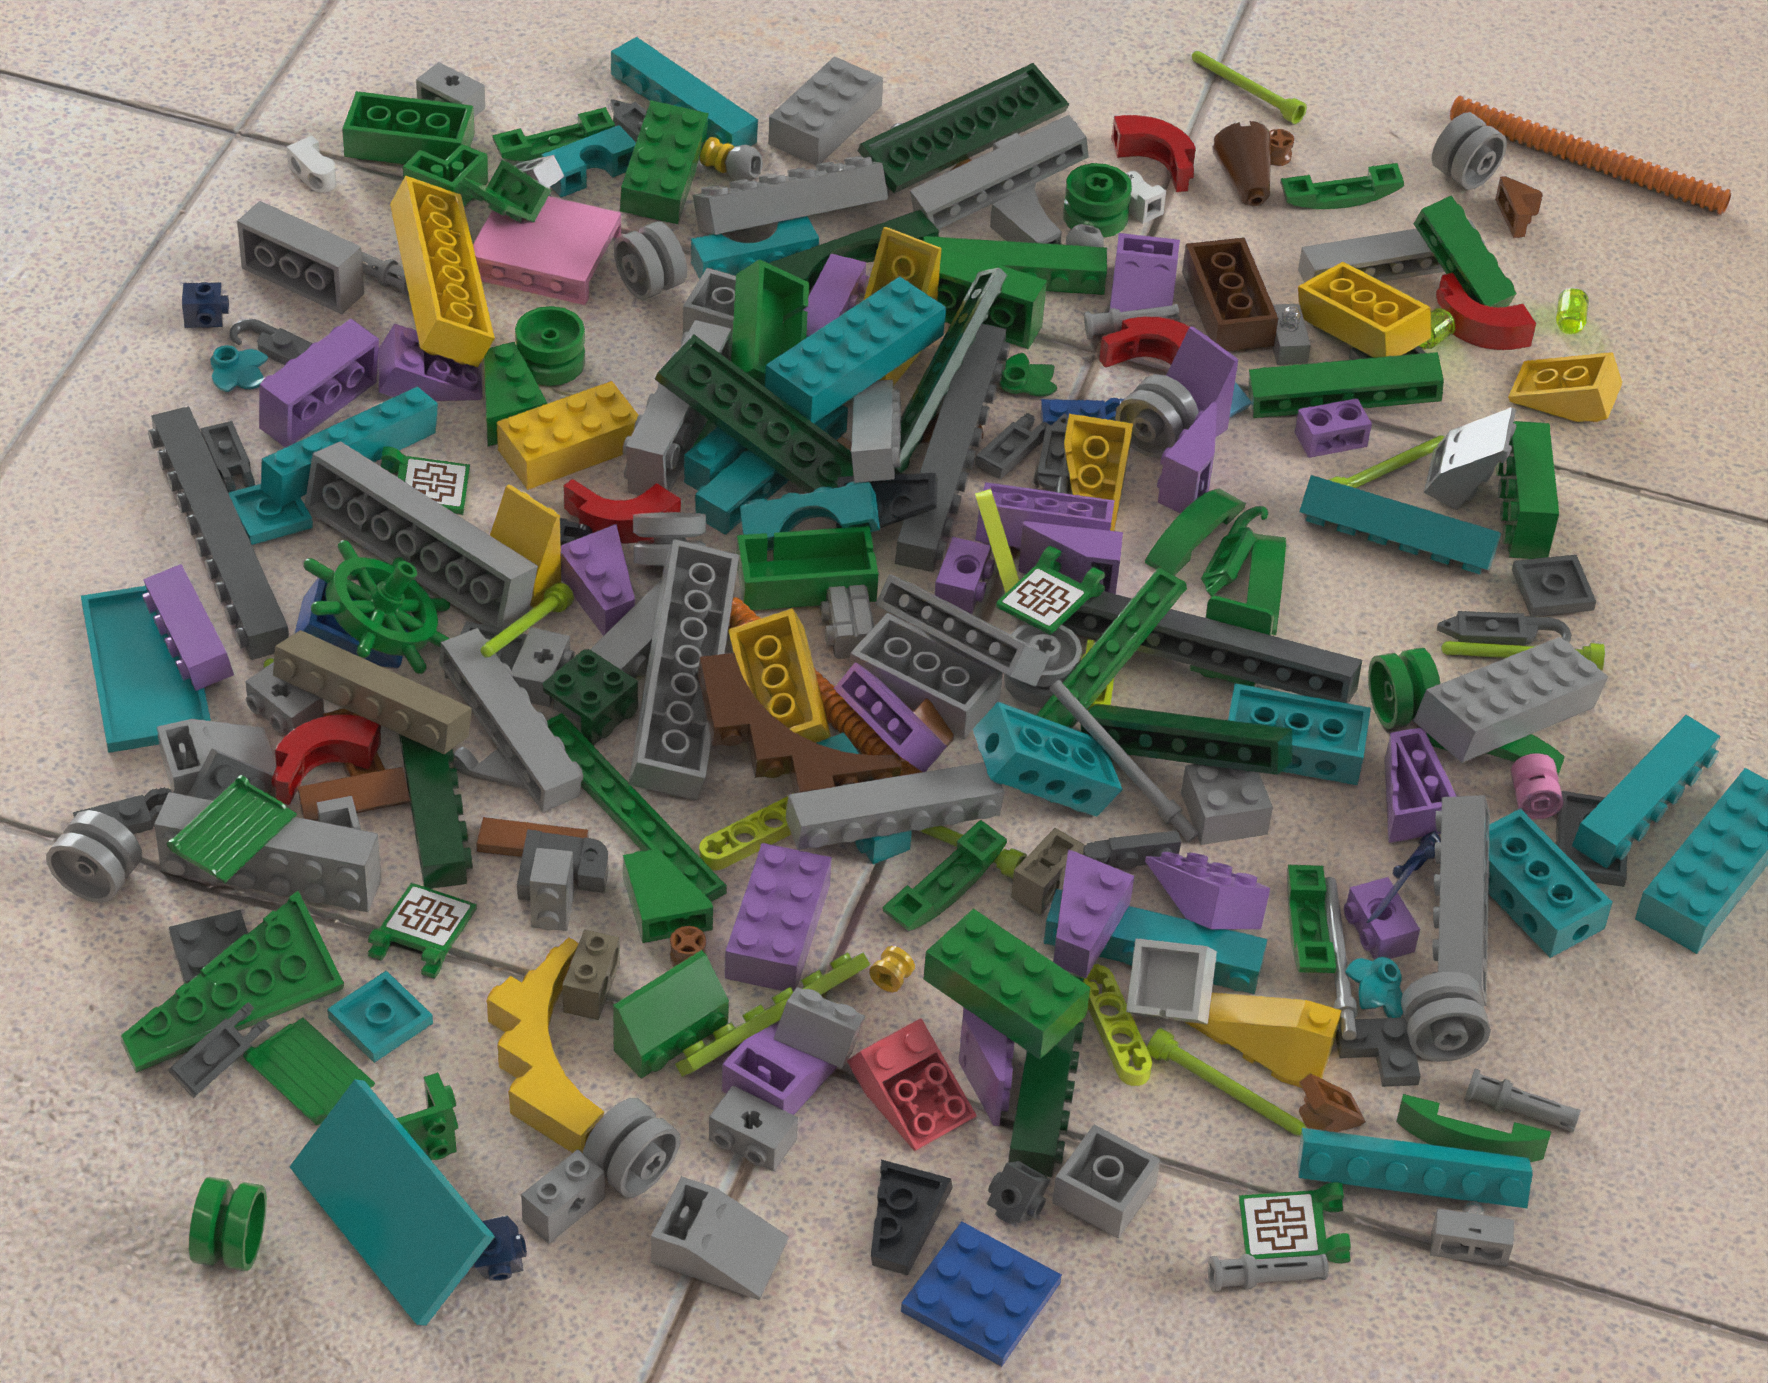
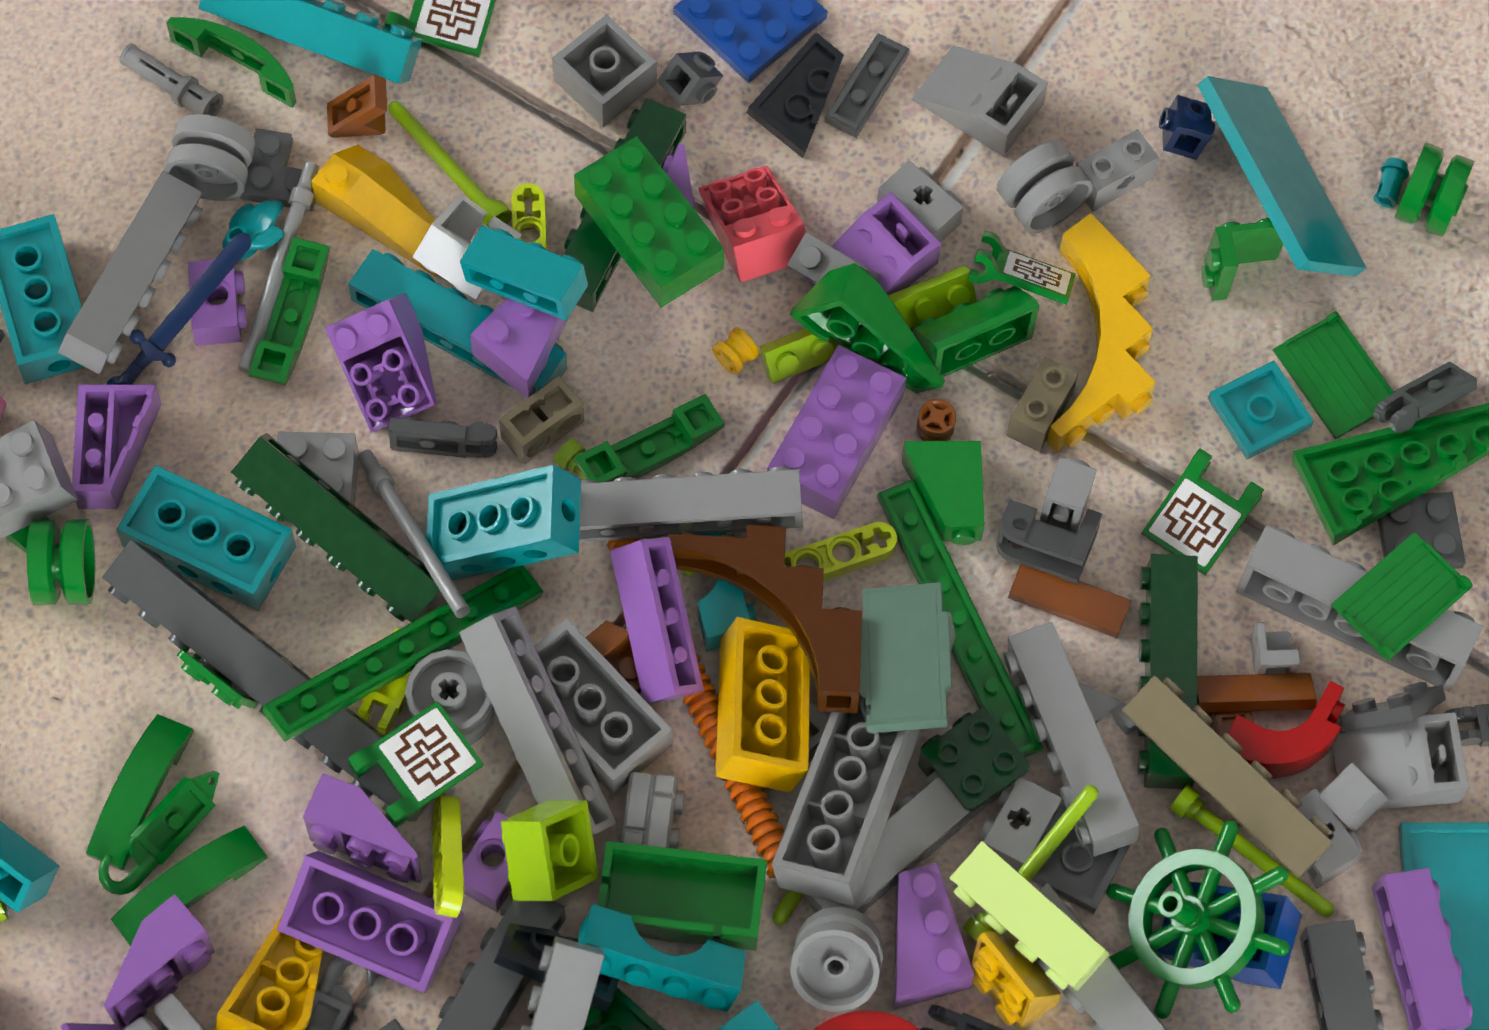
camera: 165 degrees left, 20 degrees up
none -> teal brick [460,225,588,321]
none -> lime brick [501,800,599,901]
none -> green wedge [789,263,945,393]
none -> dark grey tile [825,33,910,138]
none -> sand green piece [860,582,952,733]
none -> yellowish green brick [950,841,1110,991]
none -> flag [968,231,1076,305]
none -> light grey panel [1319,763,1389,831]
none -> teal pin [1373,158,1410,208]

